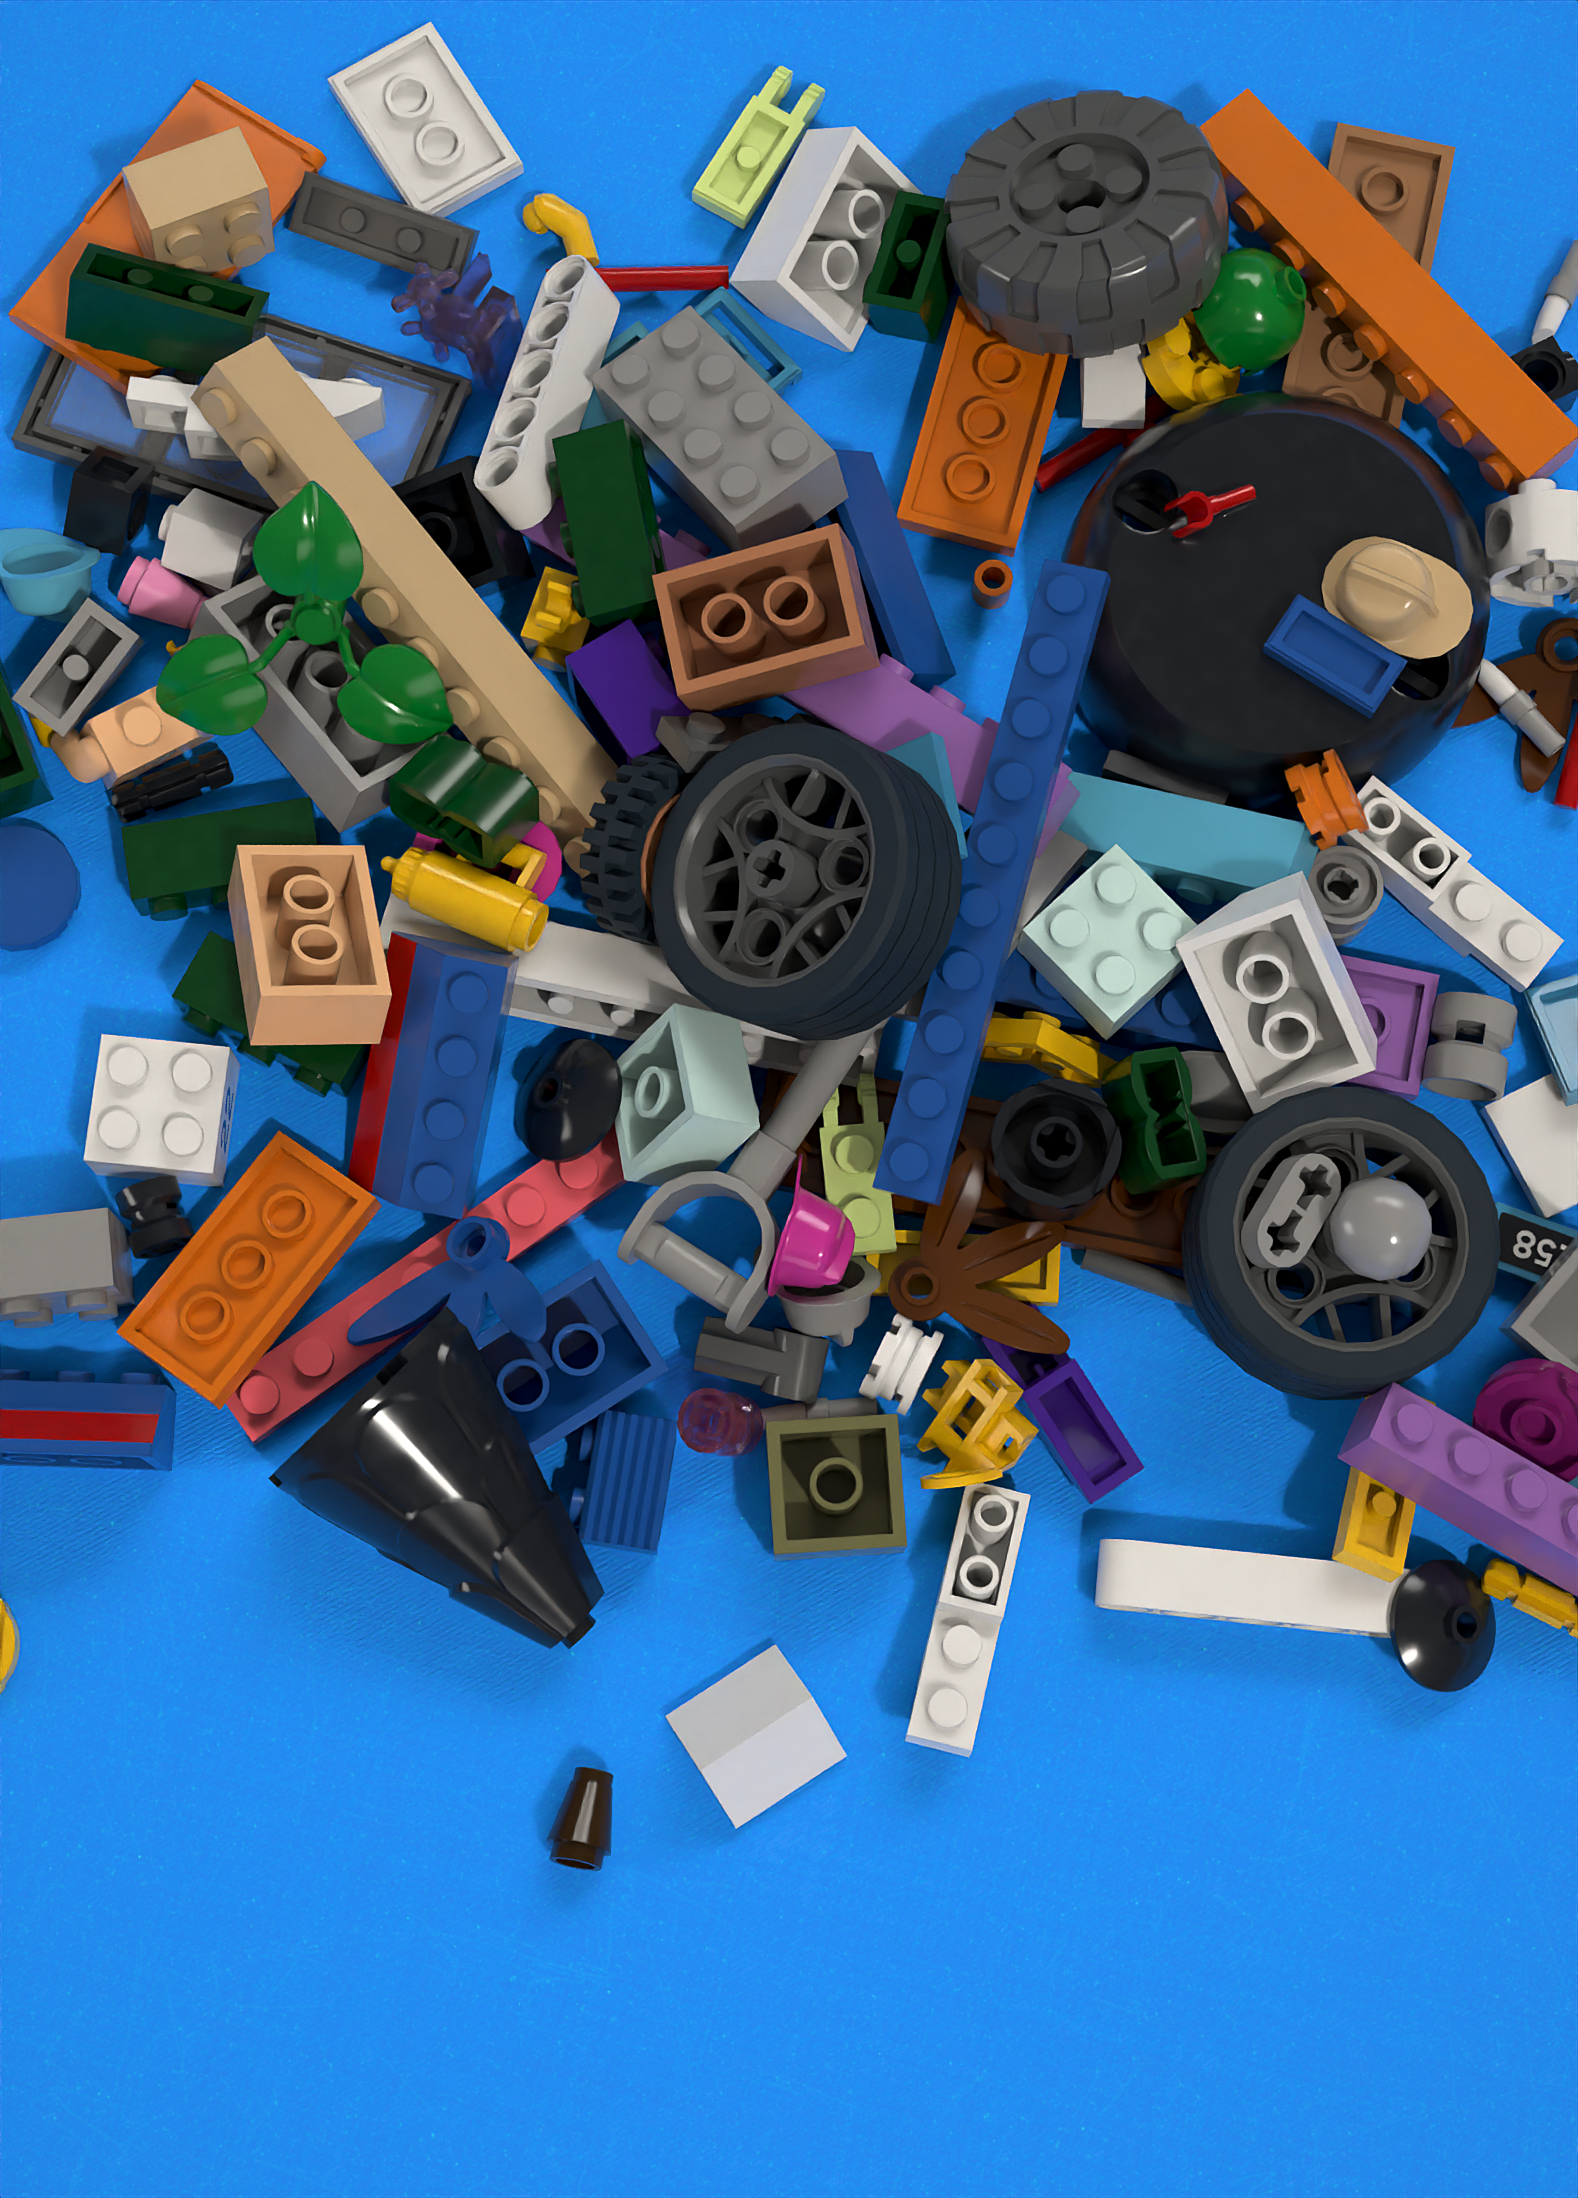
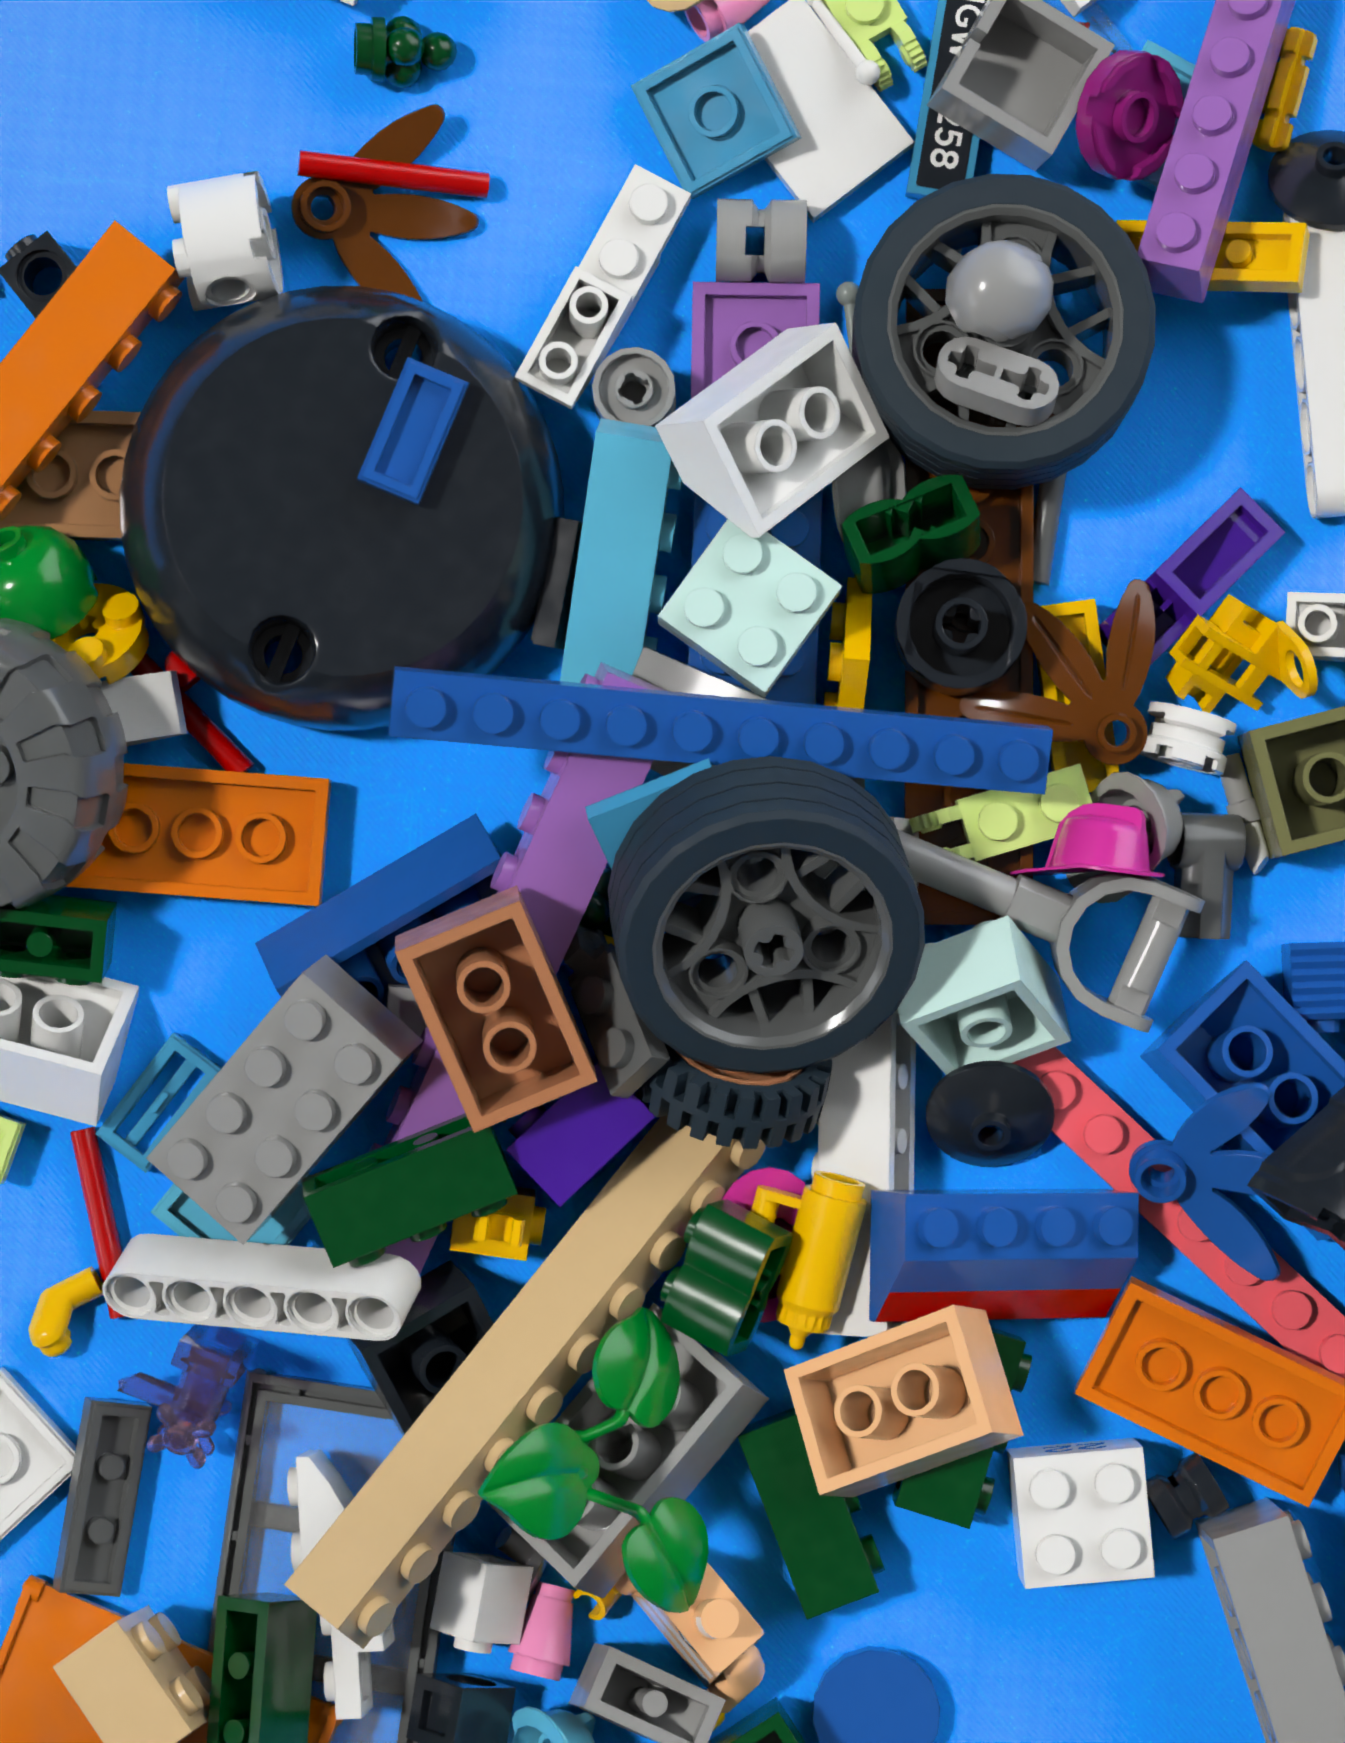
camera: 90 degrees left, 10 degrees up
black axle [110,749,234,823] -> none
clear pink wheel [677,1388,764,1457] -> none
orange piece [972,559,1013,609] -> none
red hand [1164,484,1256,538] -> none
orange wheel [1285,749,1370,851] -> none
tan piece [1321,536,1473,659] -> none
light grey piece [1478,658,1566,758] -> none

